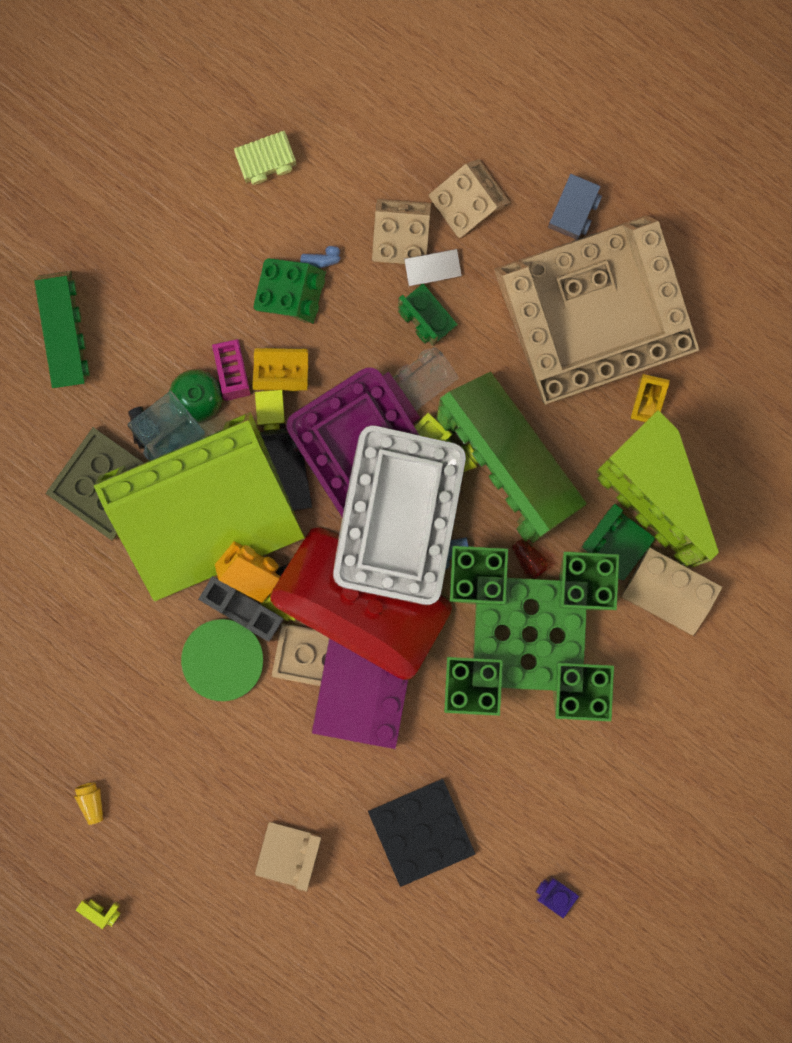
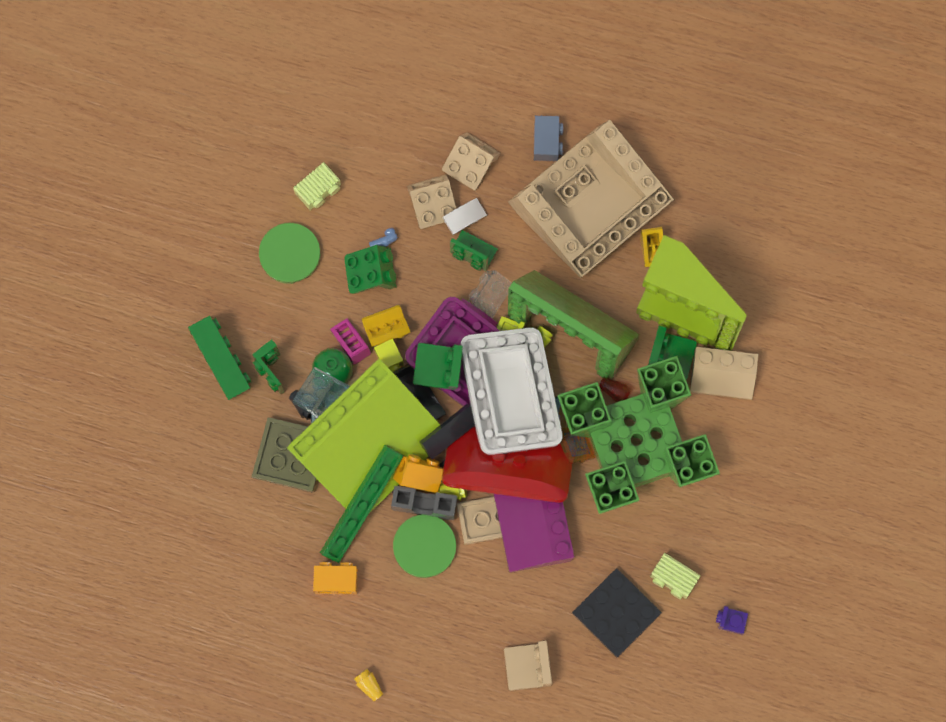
camera: 15 degrees left, 10 degrees down
none -> green bracket [252,339,284,394]
none -> bright green tile [259,223,320,284]
none -> light orange brick [313,562,358,594]
none -> green tile [320,445,404,563]
none -> green bracket [413,343,463,390]
none -> black tile [419,404,475,459]
none -> piece [560,426,595,464]
none -> yellowish green brick [650,553,701,599]

